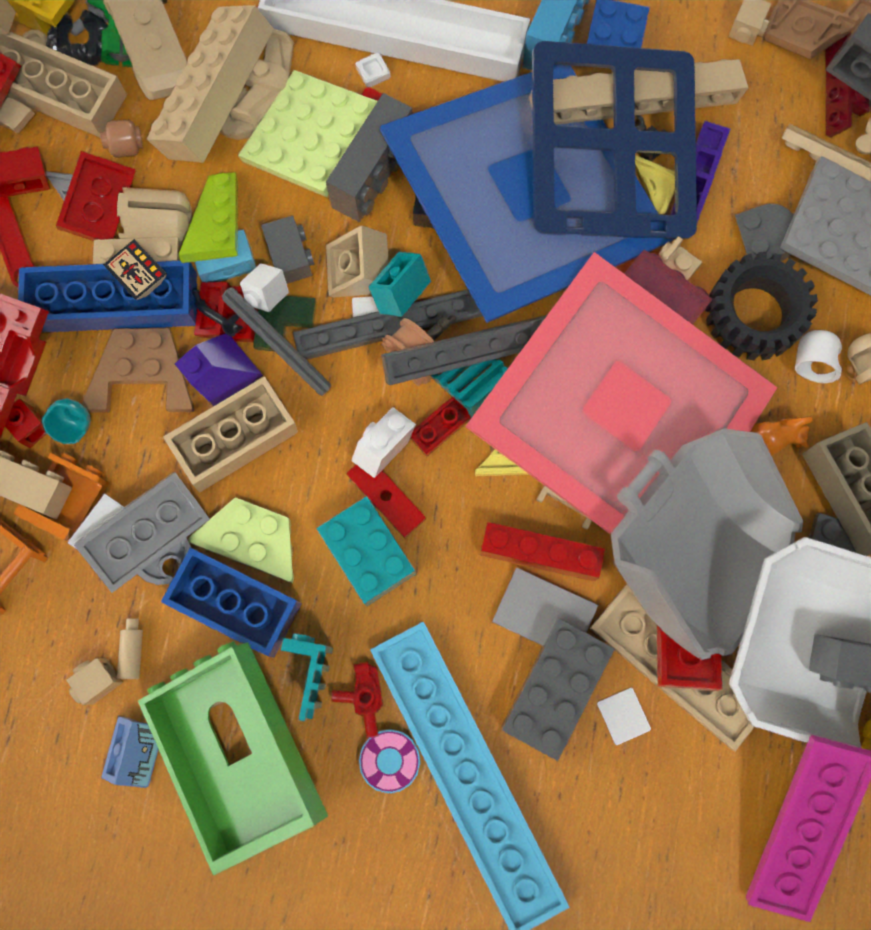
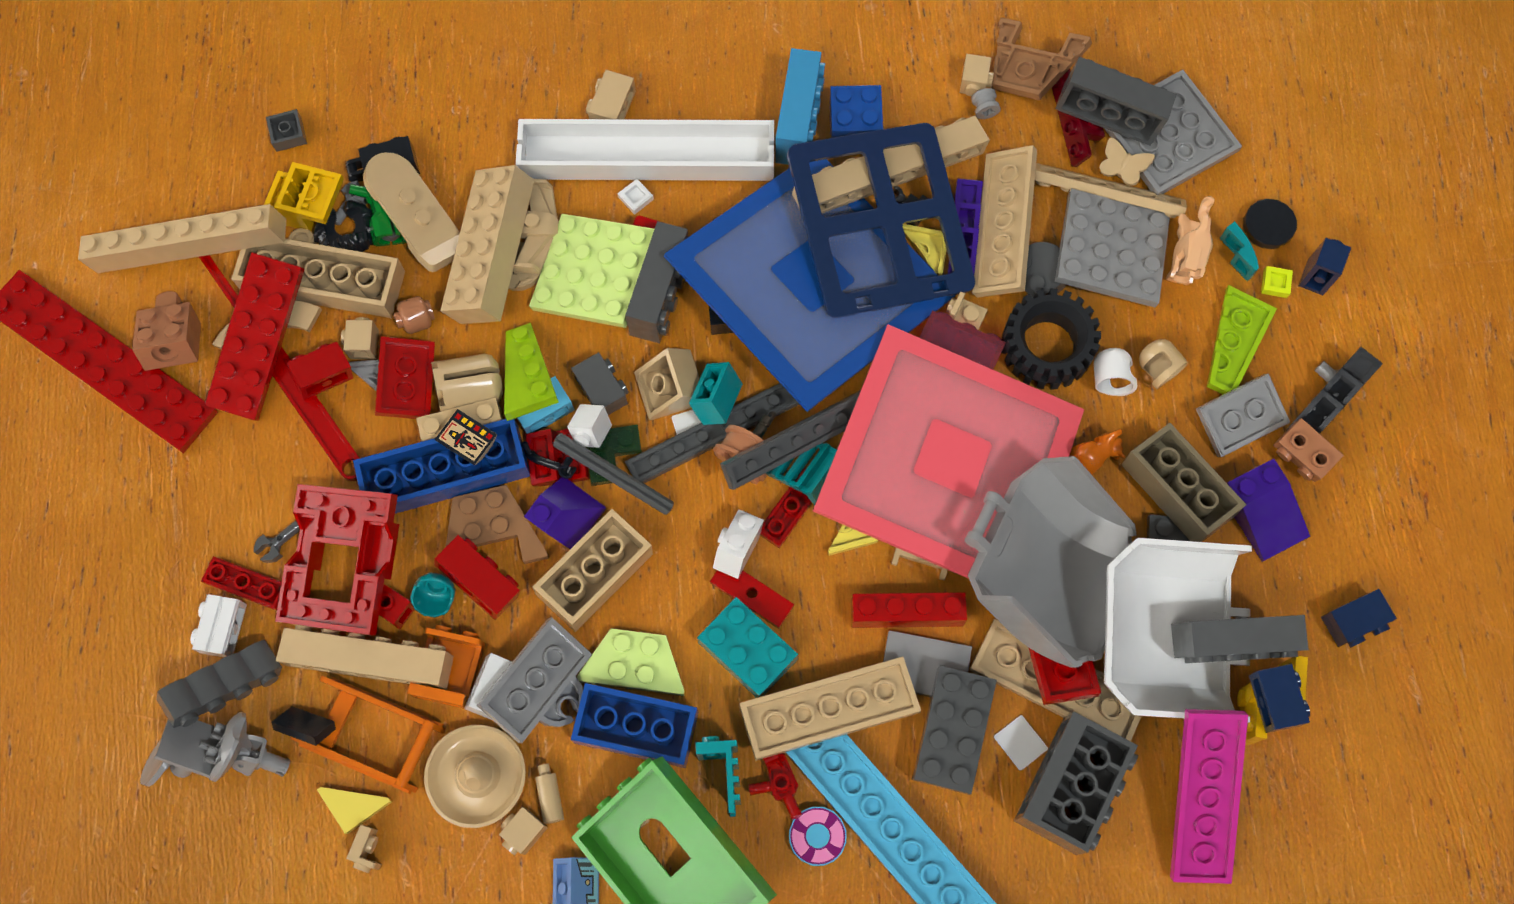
camera: 15 degrees left, 5 degrees down
none -> tan brick [341,317,379,359]
none -> tan hat [424,725,526,828]
none -> red brick [434,535,520,621]
none -> tan plate [739,657,921,761]
none -> light grey wheel [971,88,1001,119]
none -> tan plate [972,145,1037,298]
none -> dark grey brick [1014,711,1138,855]

